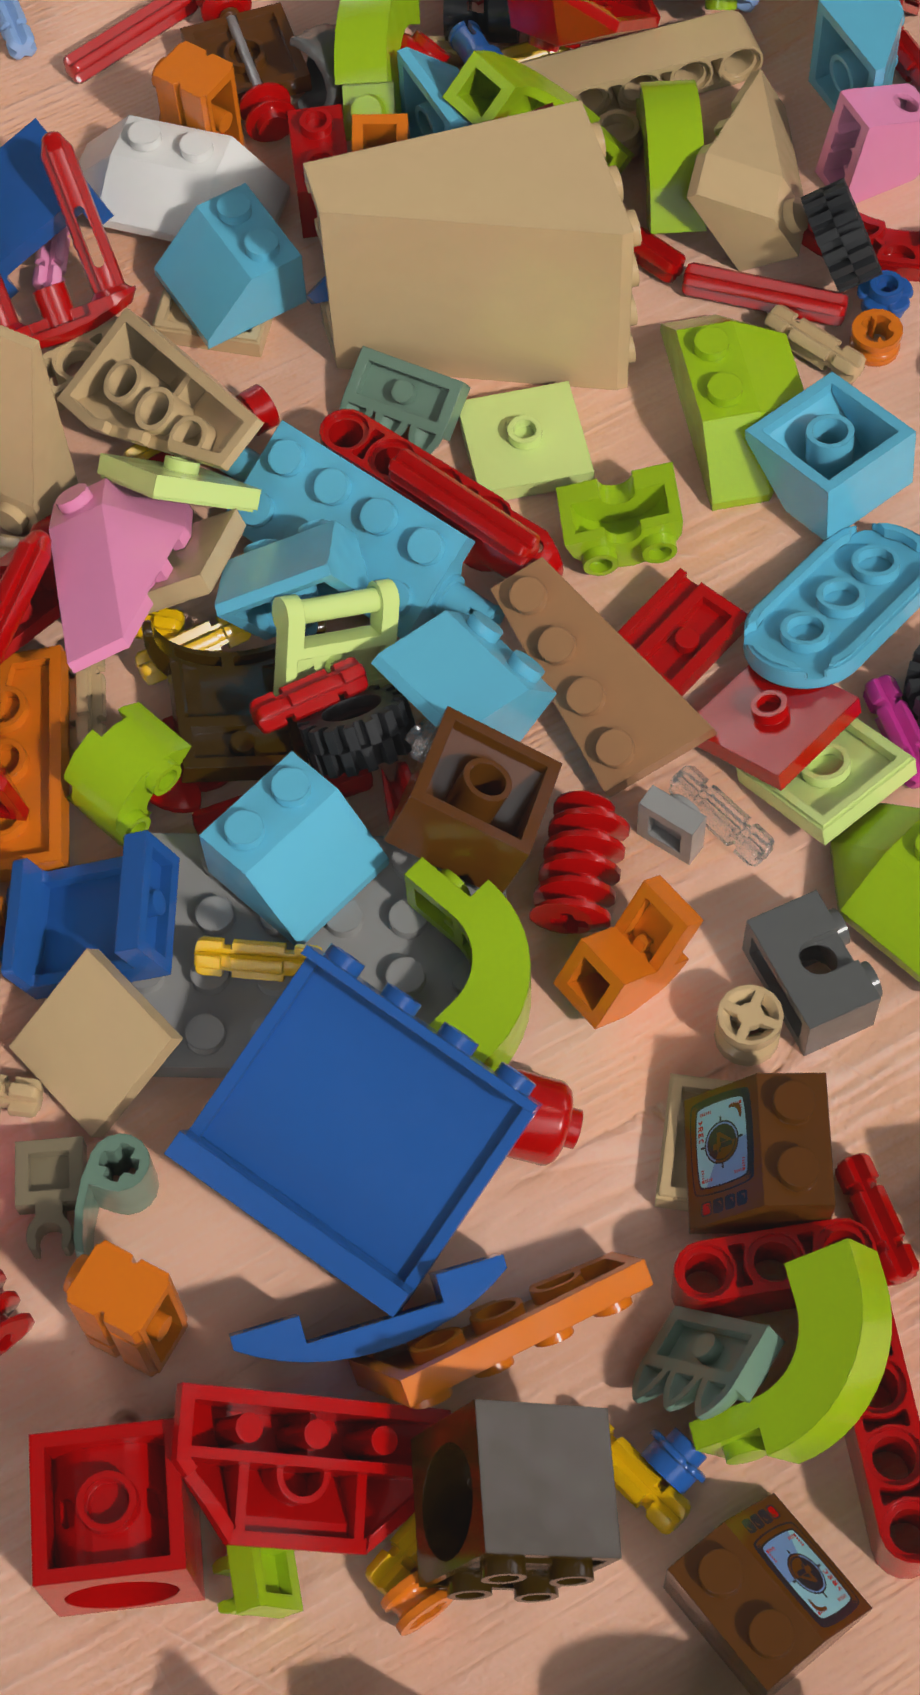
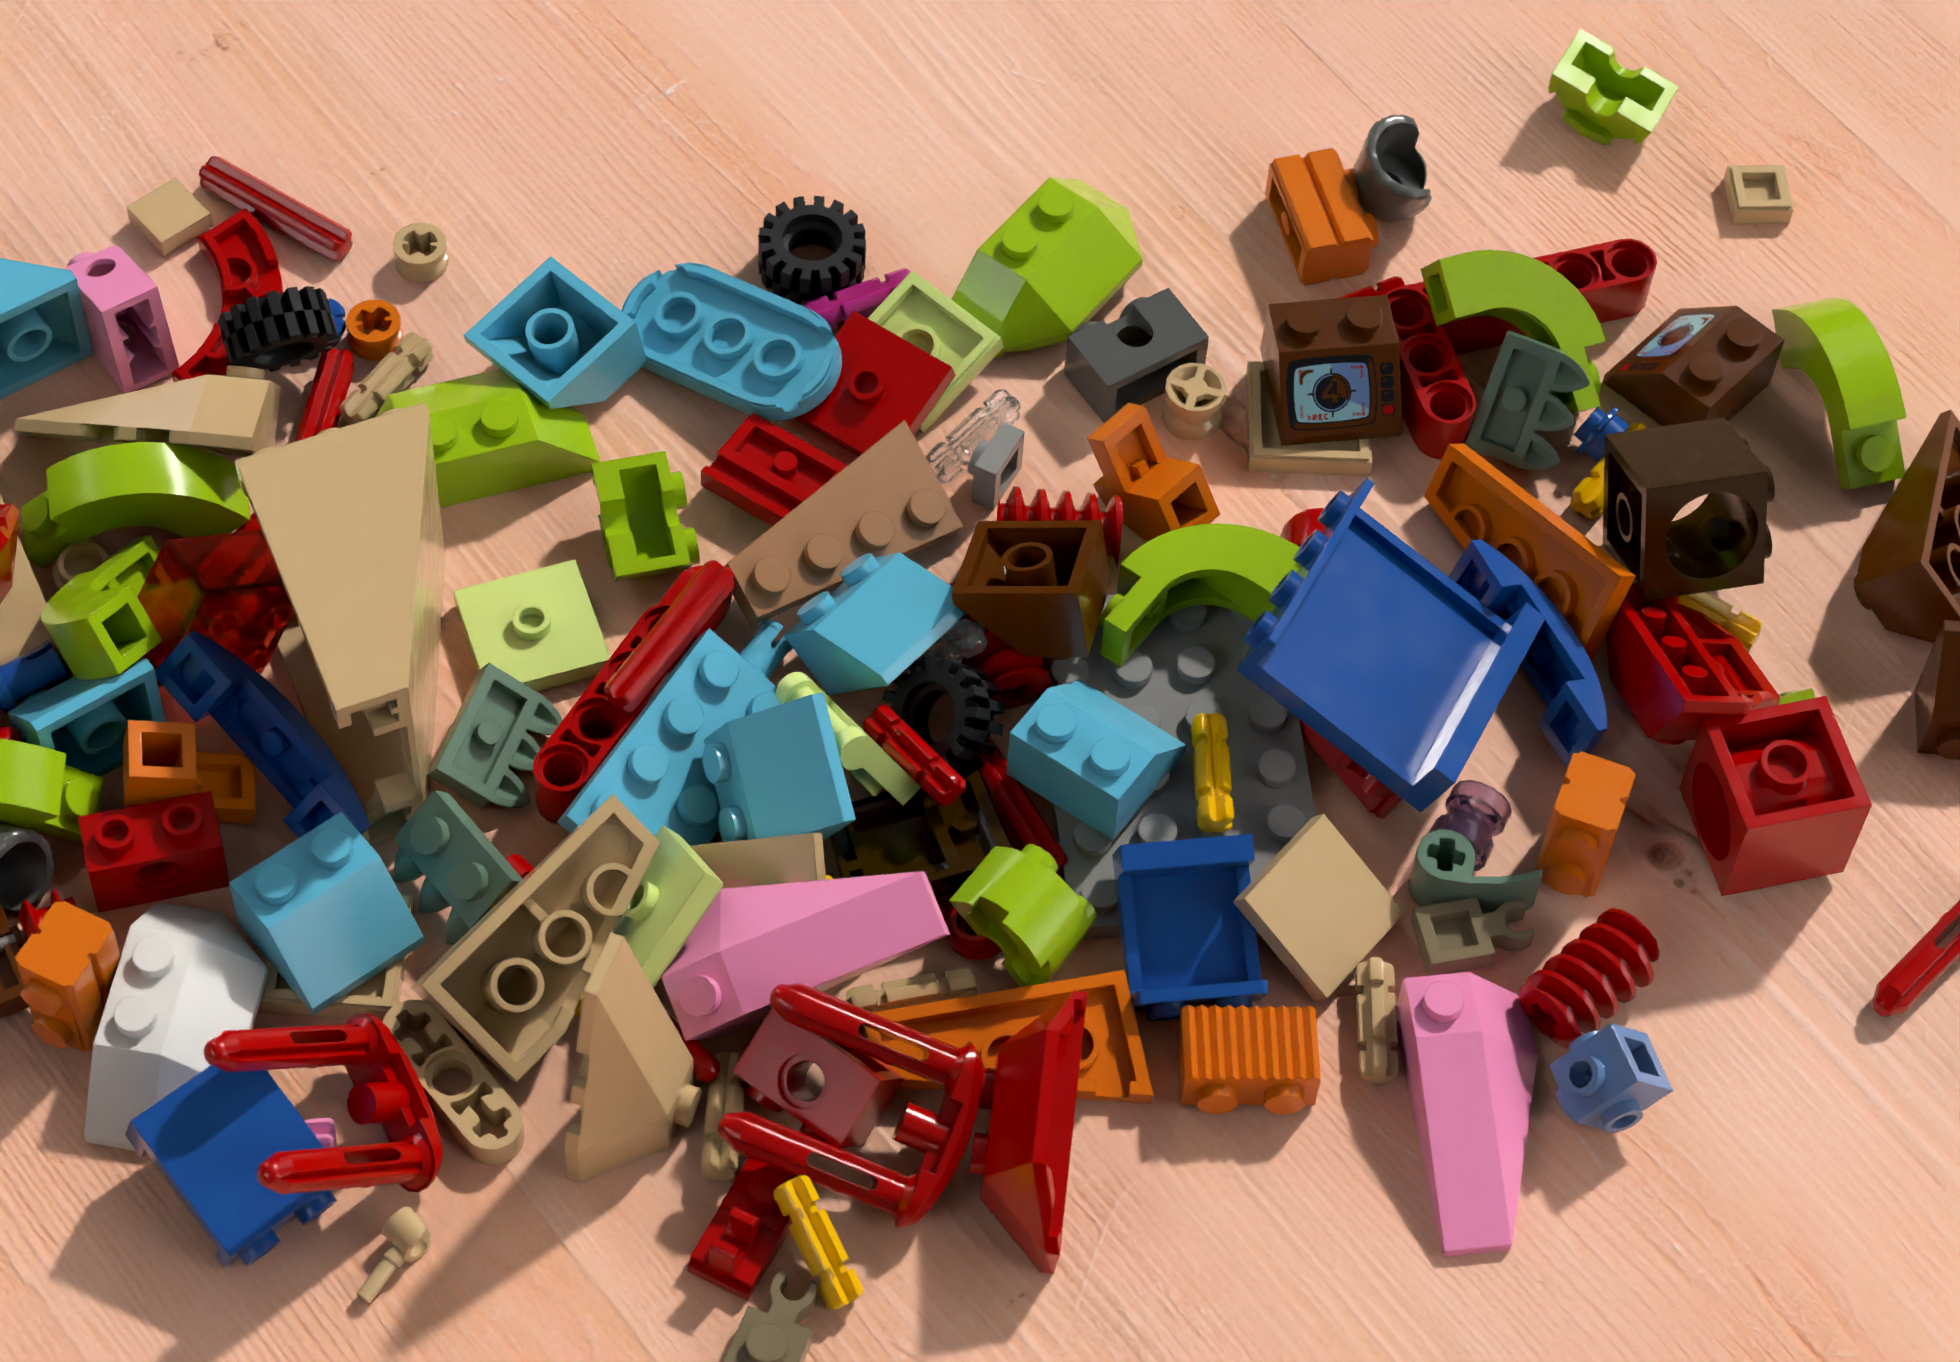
camera: 105 degrees left, 5 degrees down
orange bush [380,1570,453,1636] -> none
none -> sand green plate [393,790,522,945]
none -> wheel [1429,780,1512,871]

